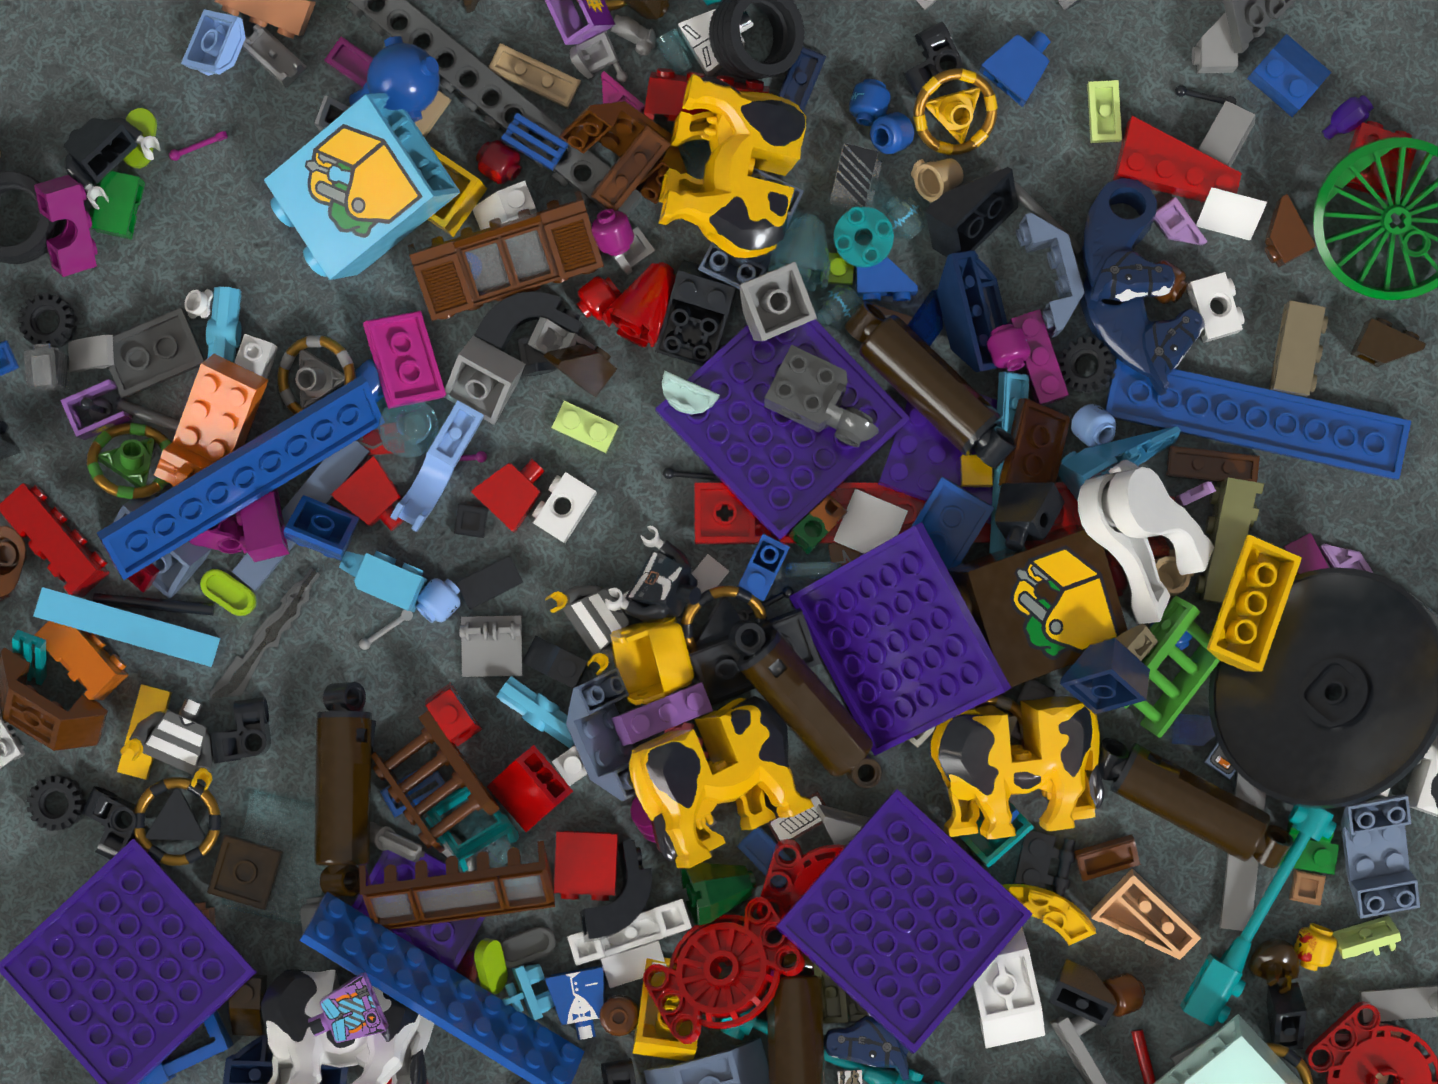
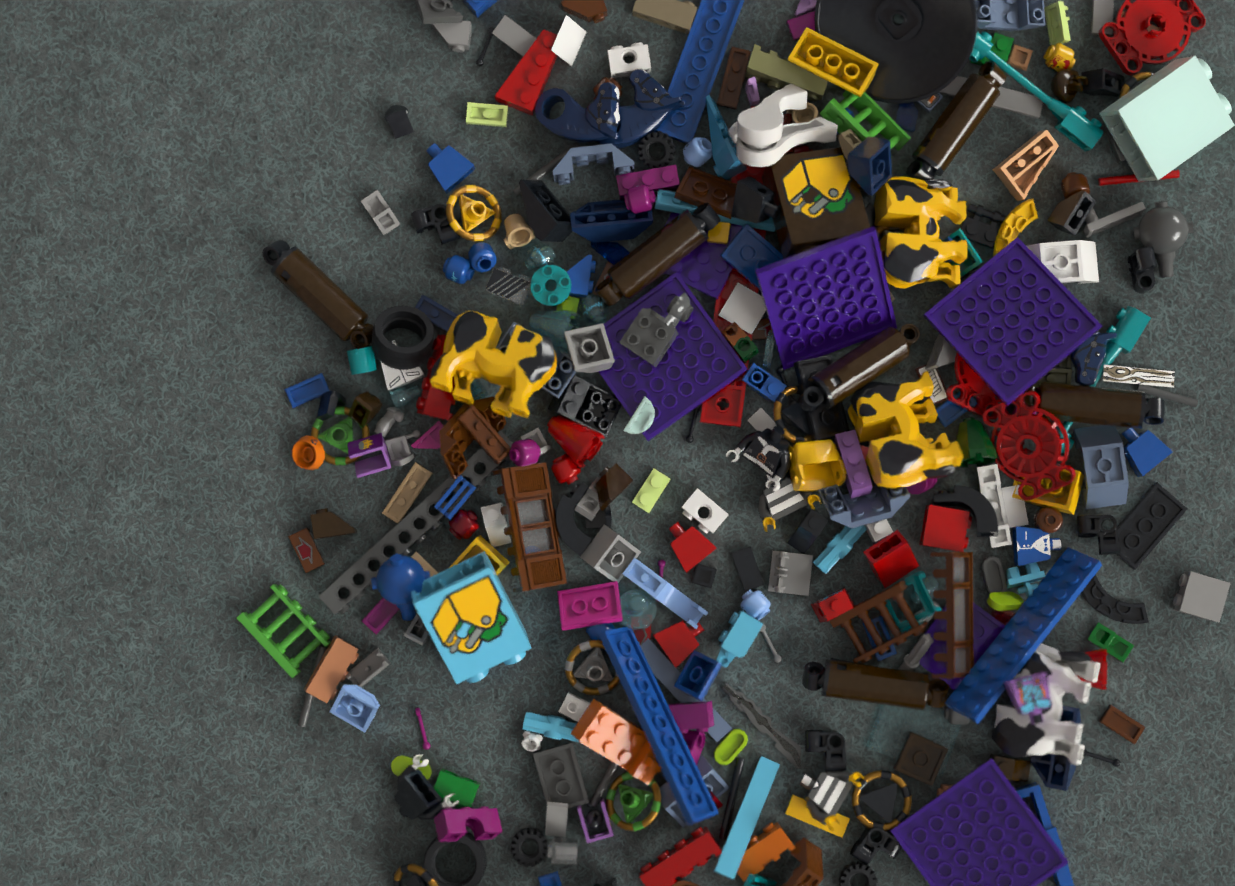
camera: 85 degrees left, 0 degrees up
reddish brown tile [1074,834,1141,881] -> none
lavender tile [1154,197,1208,246] -> none

